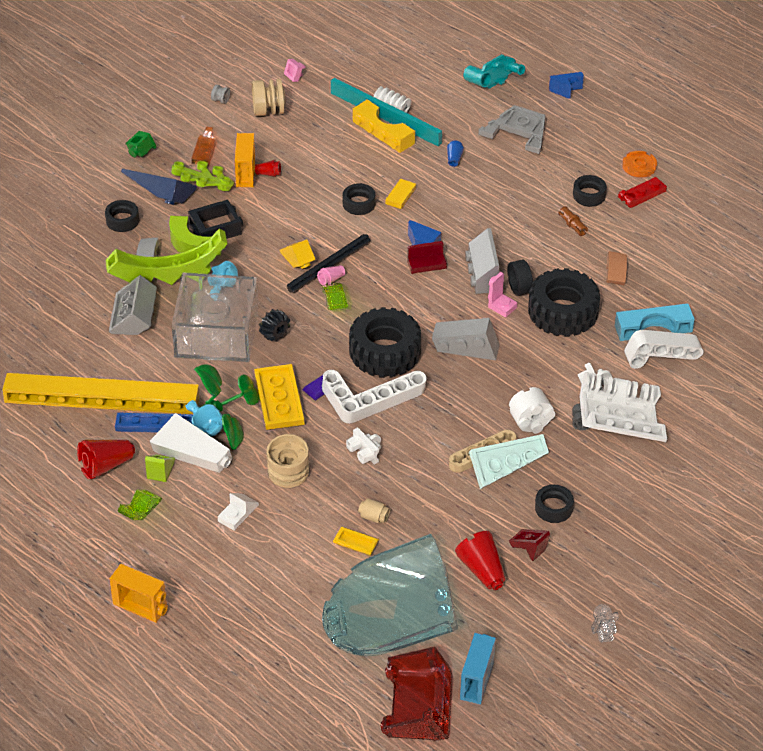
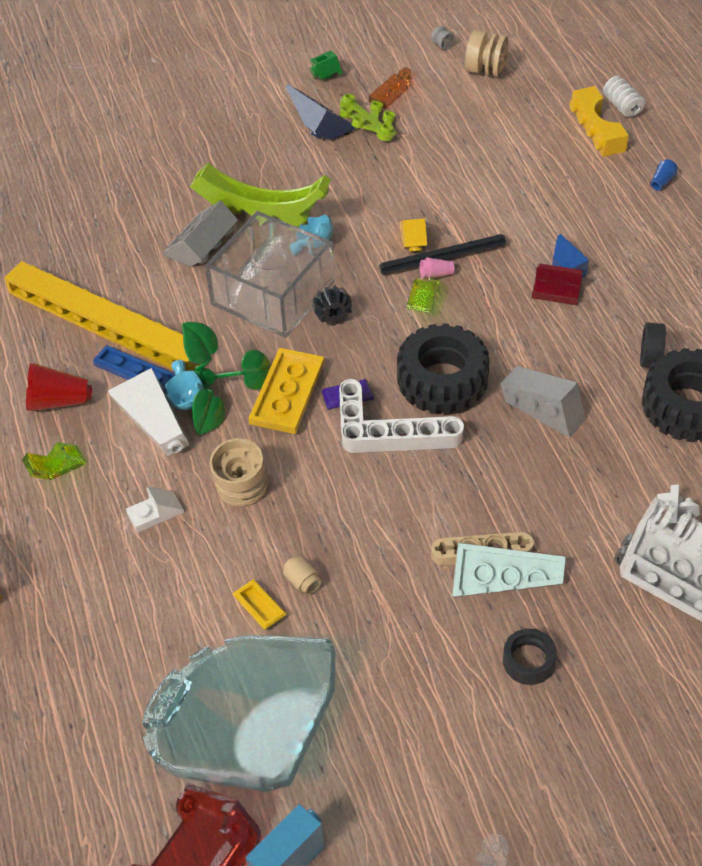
camera: 30 degrees right, 5 degrees up
black tyre [105,200,139,232] -> none
light grey slope [136,237,159,257] -> none
lime slope [145,454,175,482] -> none
lime arch [169,216,222,255] -> none
black window [188,199,243,239] -> none
light orange window [235,133,255,187] -> none
red cone [255,160,281,177] -> none
bright pink tile [284,59,306,82] -> none
teal tile [331,78,442,147] -> none
black tyre [342,183,376,215] -> none
white hips [346,428,381,464] -> none
yellow tile [385,179,416,209] -> none
red cone [455,531,506,590] -> none
slope [465,228,499,294] -> none
bright pink bracket [488,272,517,317] -> none
white brick [509,387,555,434] -> none
dark red slope [509,529,550,561] -> none

